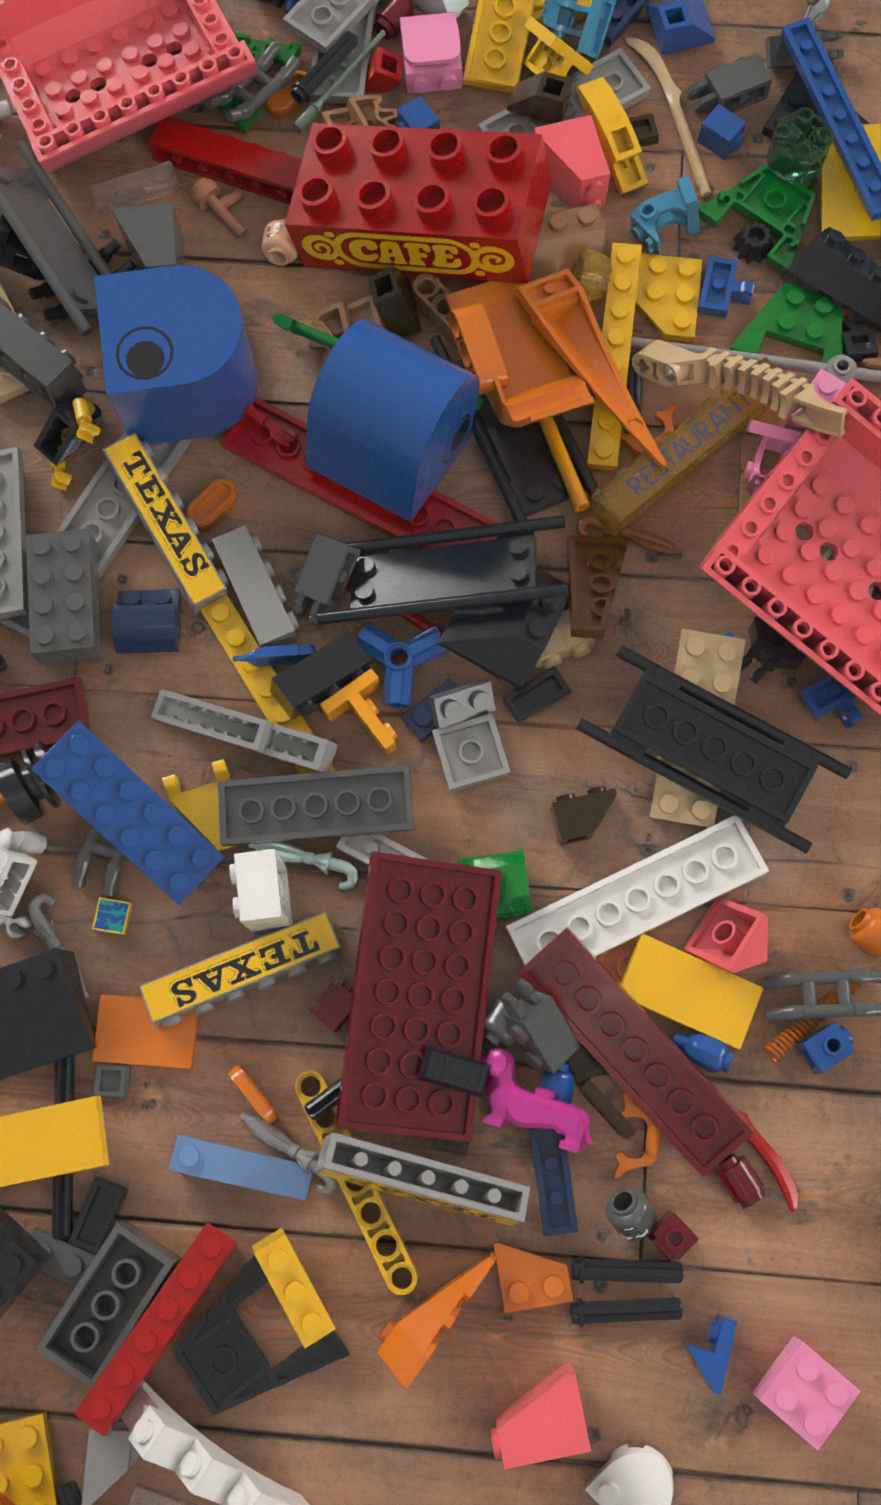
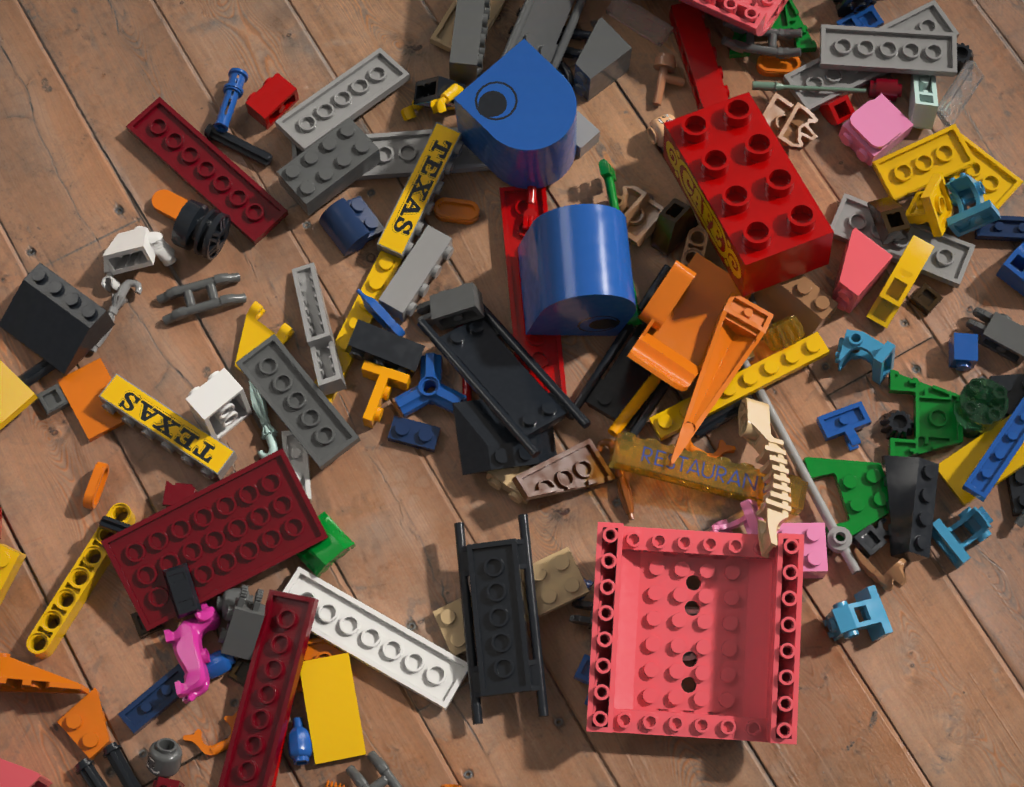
camera: 50 degrees right, 5 degrees down
blue brick [31,720,224,905] -> none
tile [92,897,133,936] -> none
medium blue slope [168,1135,313,1201] -> none
light grey piece [239,1112,337,1194] -> none
black axle [290,31,358,104] -> none
light grey brick [315,1132,531,1226] -> none
blue brick [396,96,440,129] -> none
plate [429,678,496,729] -> none
light grey plate [432,713,511,792] -> none
black tile [502,667,572,724] -> none
dark brown slope [550,786,617,846] -> none
dark brown tile [579,1079,637,1139] -> none
tan piece [626,38,712,199] -> none
yellow plate [635,253,702,343] -> none
coral slope [683,897,768,973] -> none

